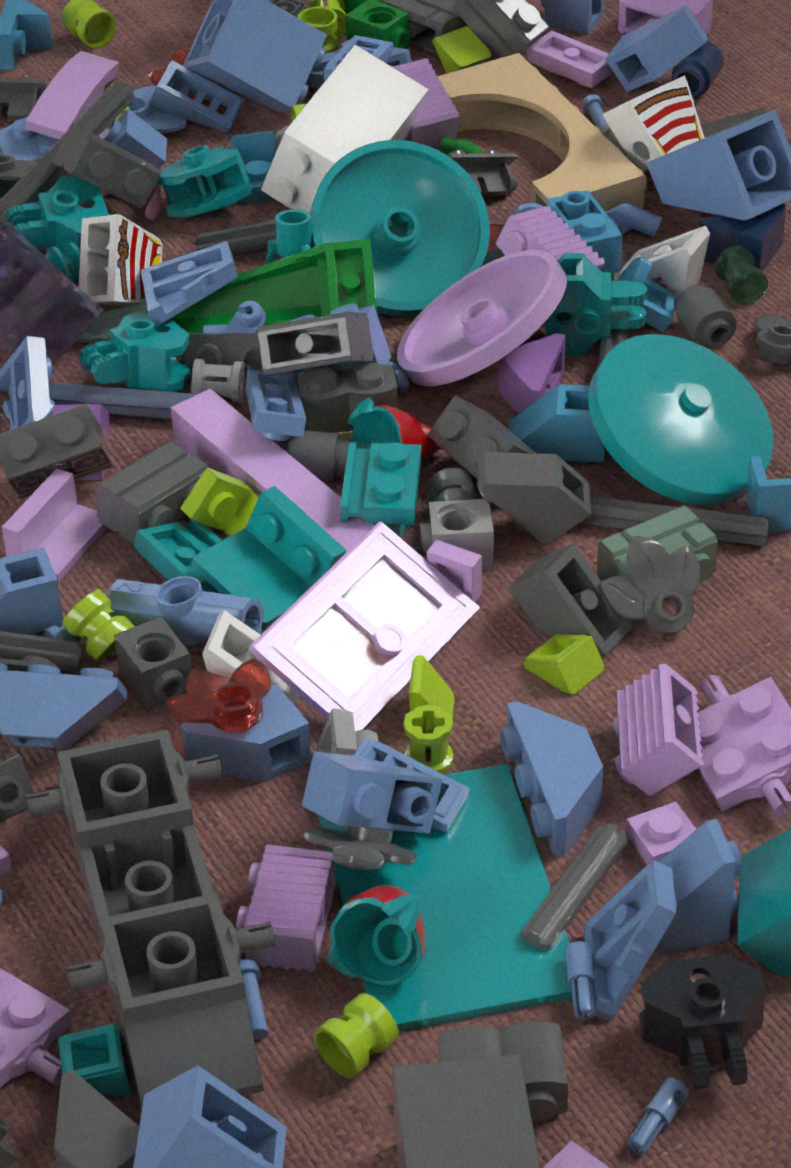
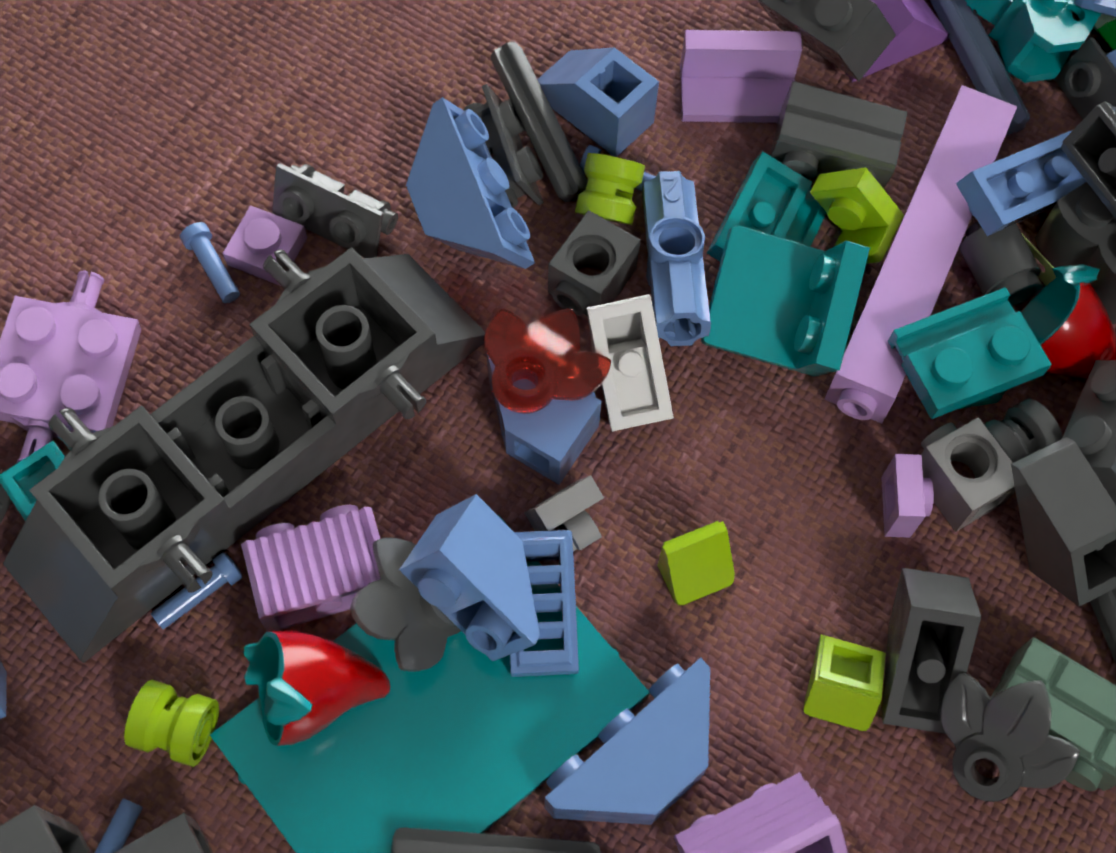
camera: 60 degrees right, 25 degrees up
light grey bush [191,359,245,404] -> none
door [248,522,480,731] -> none
lime bush [403,705,453,774] -> none

